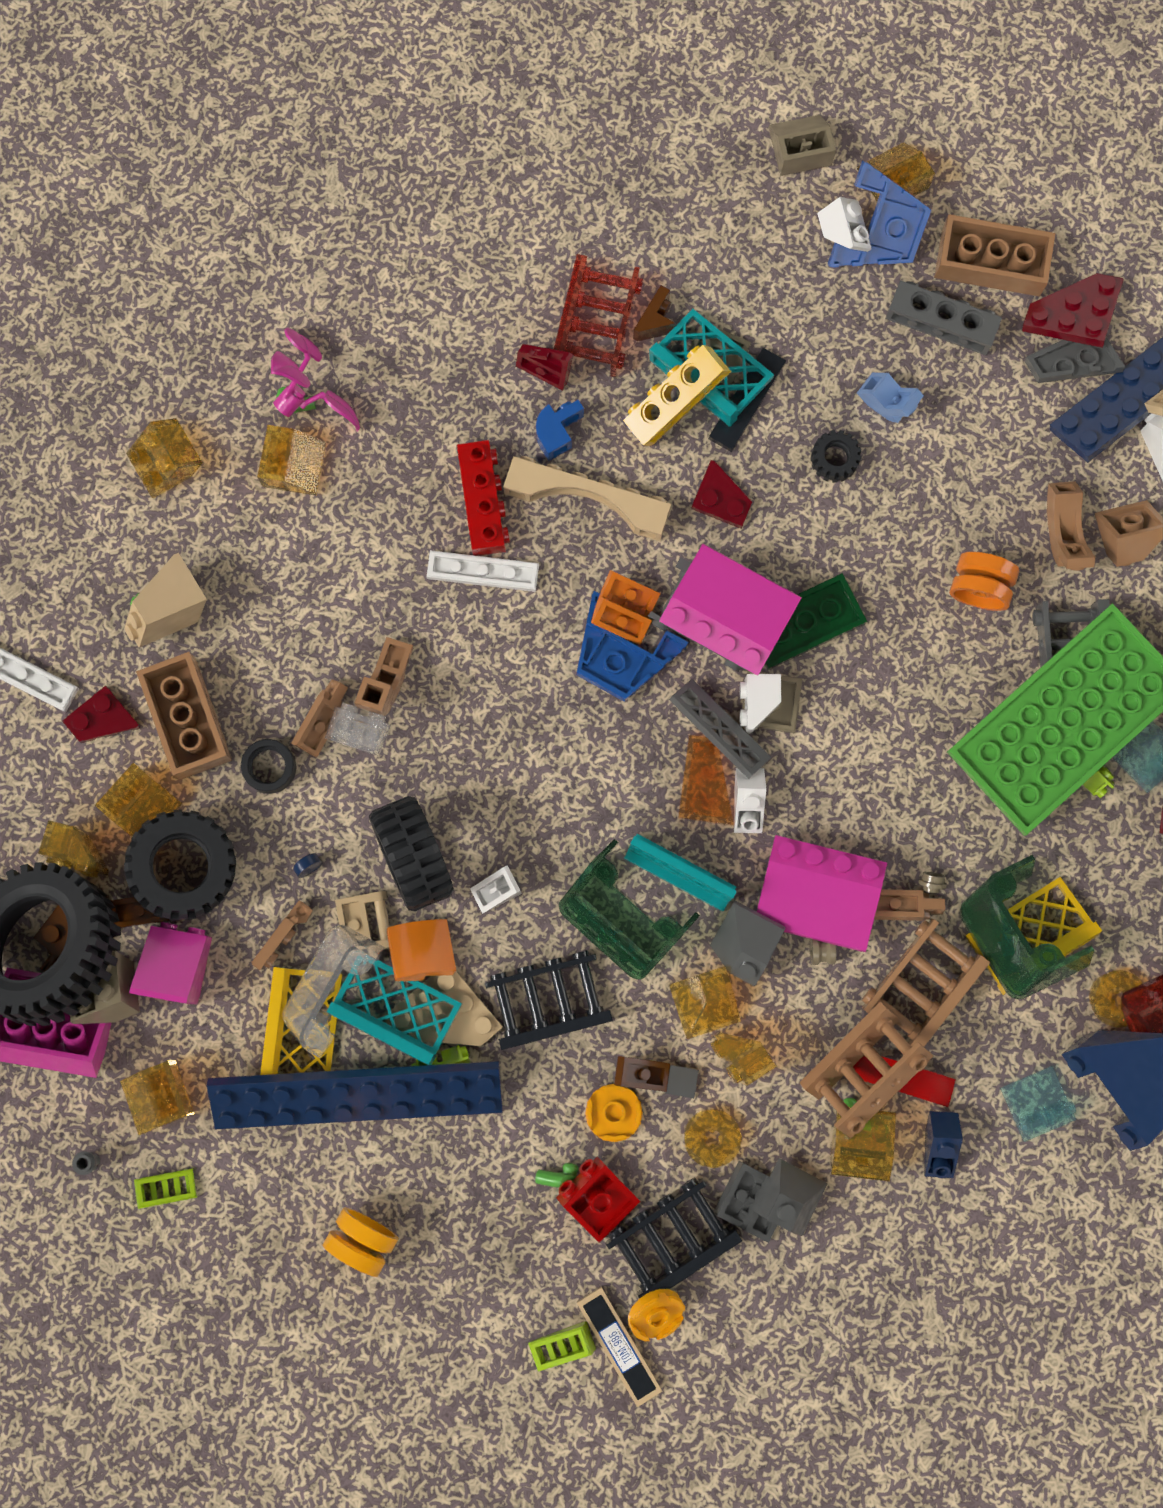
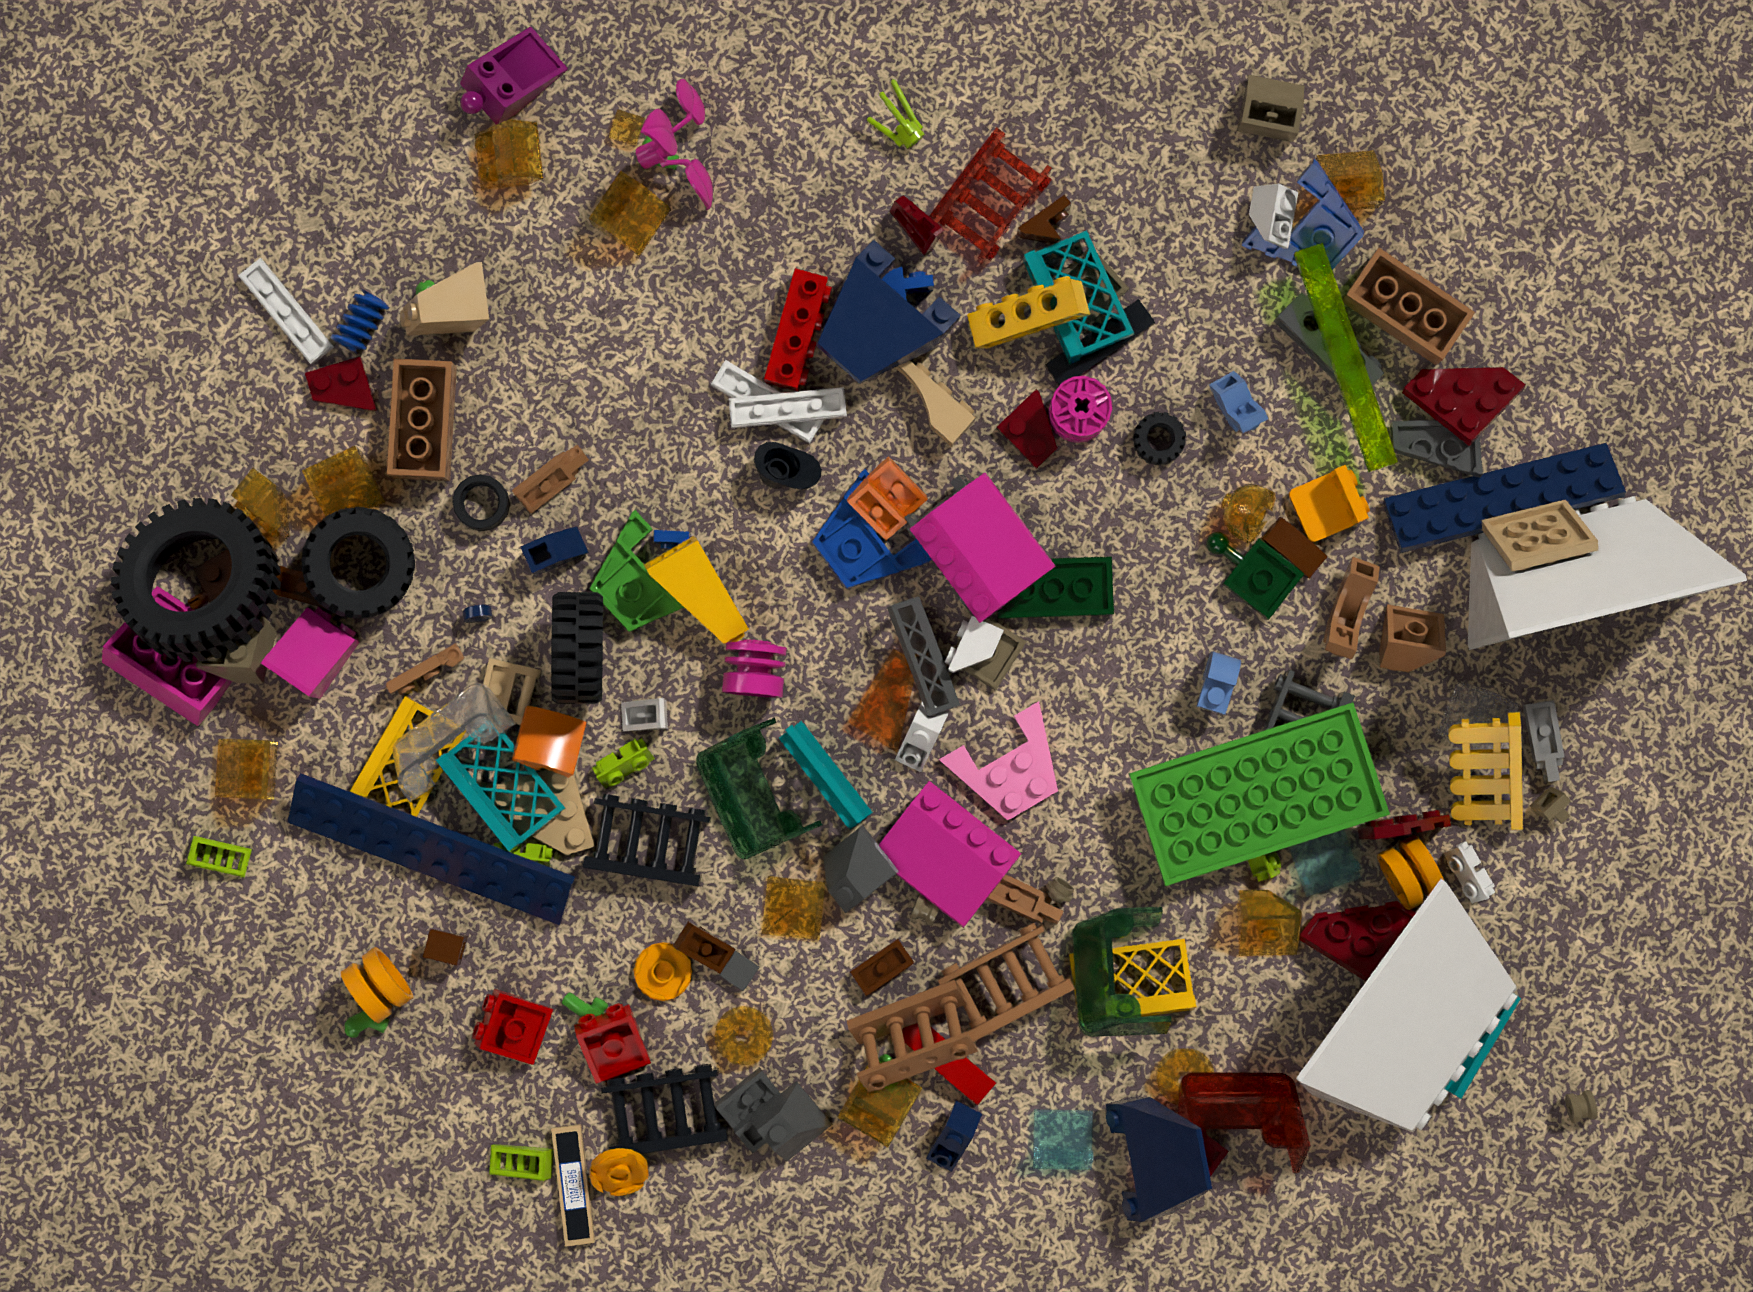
camera: 20 degrees right, 5 degrees up
dark grey pin [72,1151,100,1175] -> none
clear slope [325,702,391,756] -> none
medium nougat arch [354,637,414,716] -> none
clear yellow slope [710,1033,776,1086] -> none
orange wheel [949,552,1020,611] -> none
none -> blue piece [330,289,390,354]
none -> bright green arm [344,1011,389,1038]
none -> reddish brown panel [423,929,468,966]
none -> magenta slope [460,26,568,126]
none -> red plate [472,989,553,1065]
none -> dark blue slope [520,526,589,576]
none -> bright green wing [590,510,685,632]
none -> lime hinge [592,738,655,789]
none -> clear yellow tile [609,109,645,147]
none -> yellow slope [644,536,749,644]
none -> blue bracket [654,530,691,550]
none -> dark pink wheel [722,639,787,698]
none -> white tile [729,387,847,428]
none -> black piece [754,442,822,490]
none -> dark blue wedge [816,240,961,384]
none -> reddish brown plate [850,938,914,996]
none -> lime plant [867,79,925,149]
none -> bright pink wing [939,701,1058,821]
none -> dark pink wheel [1048,376,1112,443]
none -> medium blue brick [1196,651,1241,715]
none -> dark green plate [1206,532,1304,620]
none -> clear yellow cylinder [1221,484,1276,543]
none -> clear yellow slope [1237,890,1302,956]
none -> reddish brown slope [1262,517,1328,579]
none -> light orange bracket [1289,465,1370,543]
none -> clear neon green plate [1294,243,1398,473]

